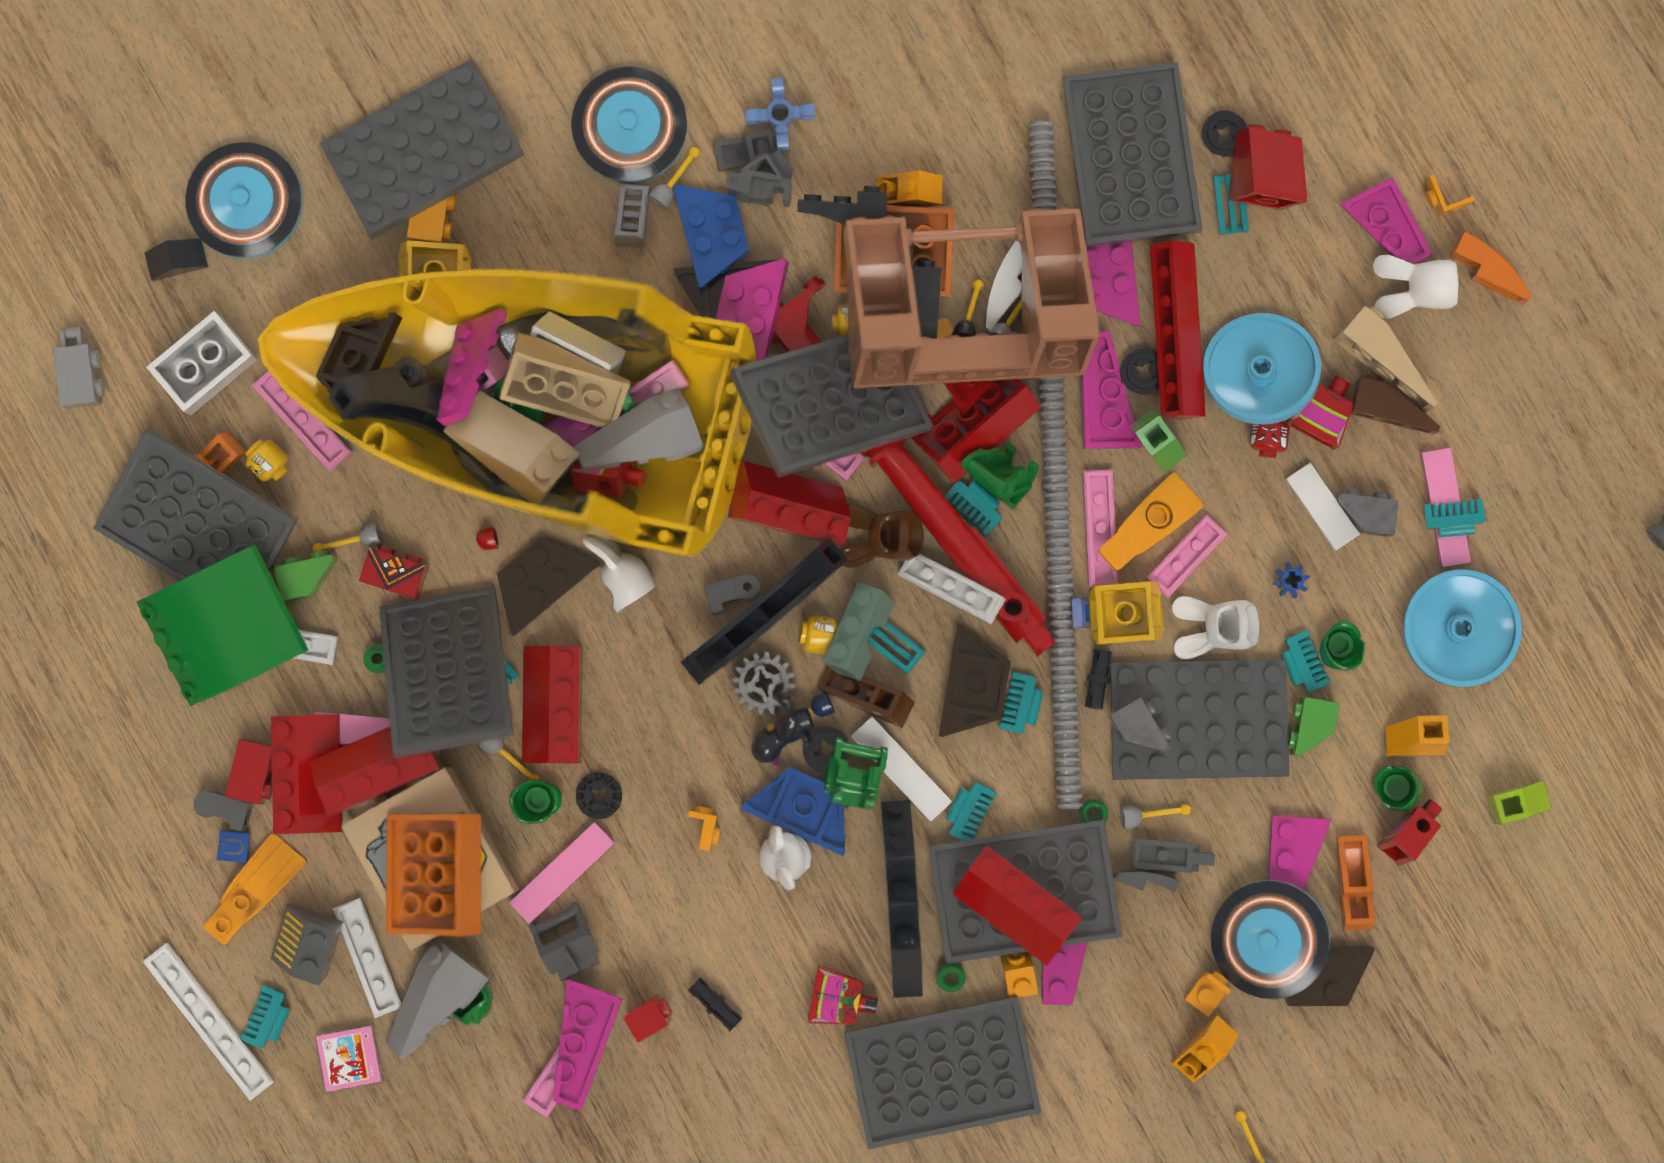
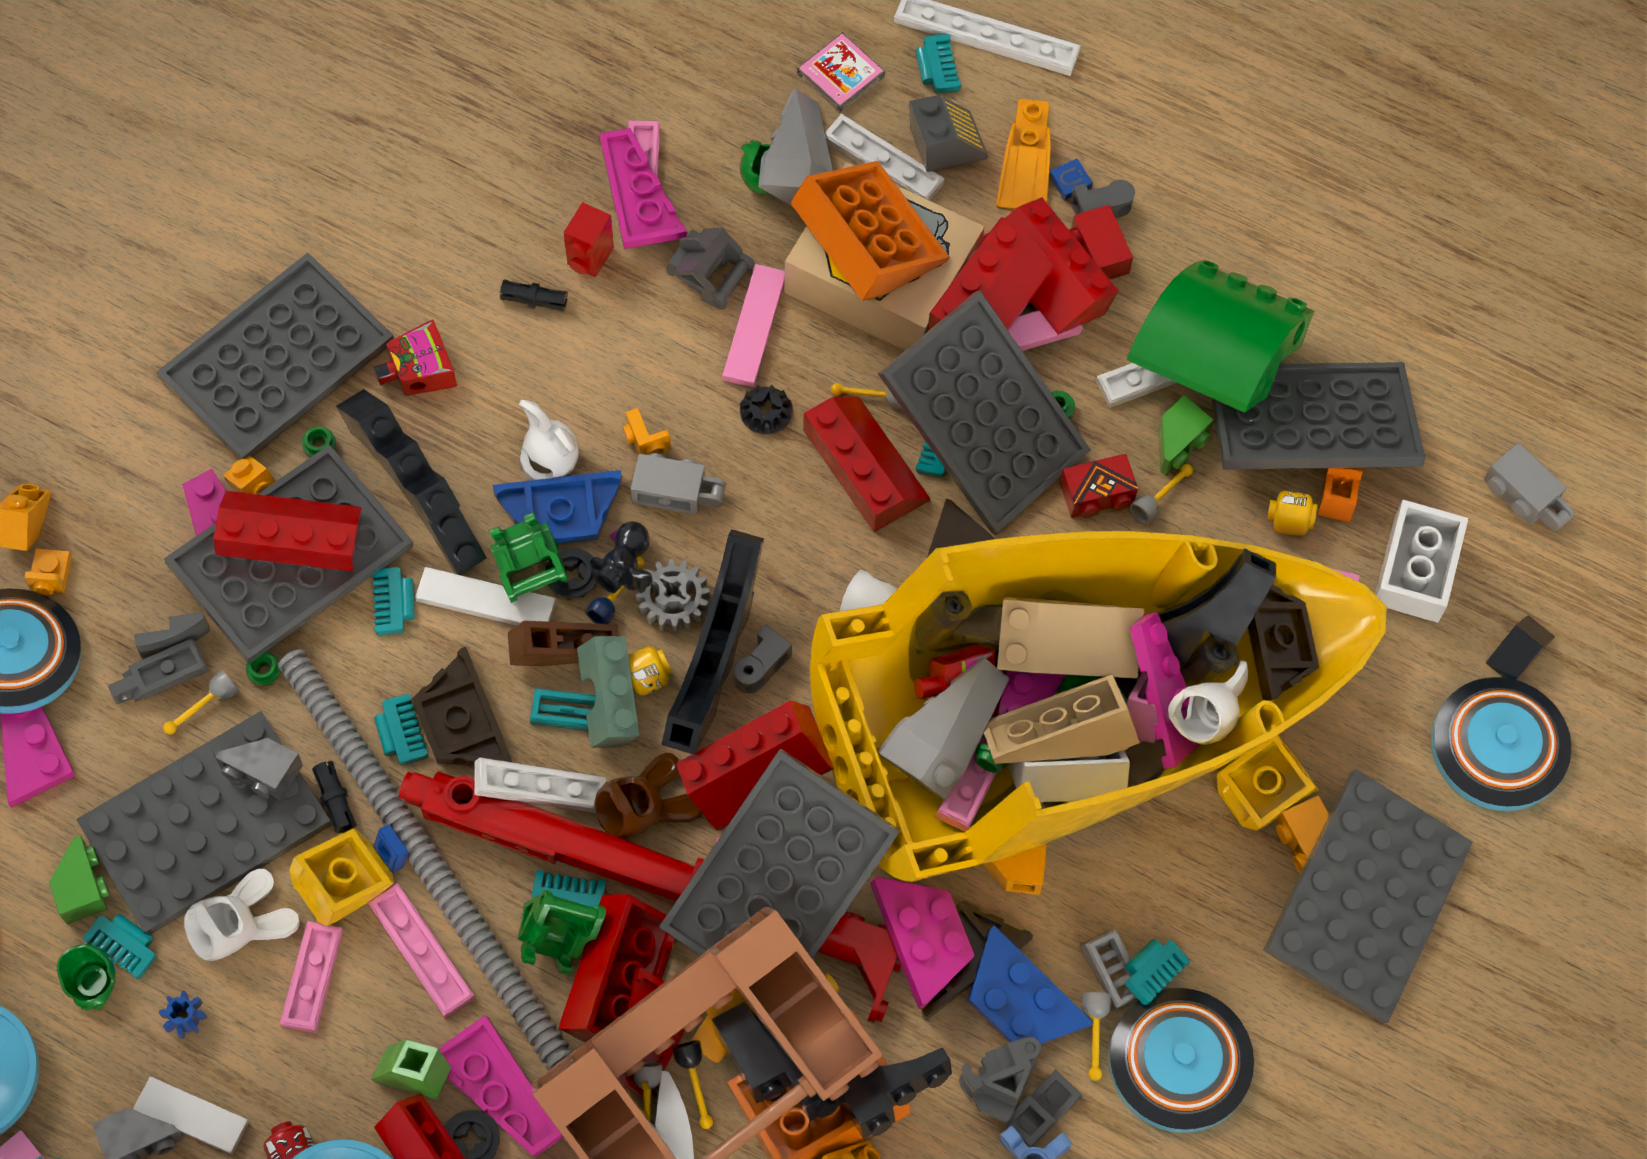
camera: 145 degrees right, 20 degrees down
green hair [509,779,562,824] -> none
light orange piece [1098,472,1203,571] -> none
none -> light grey brick [631,453,726,515]
none -> teal piece [1125,939,1190,1005]
none -> white piece [1168,661,1248,745]

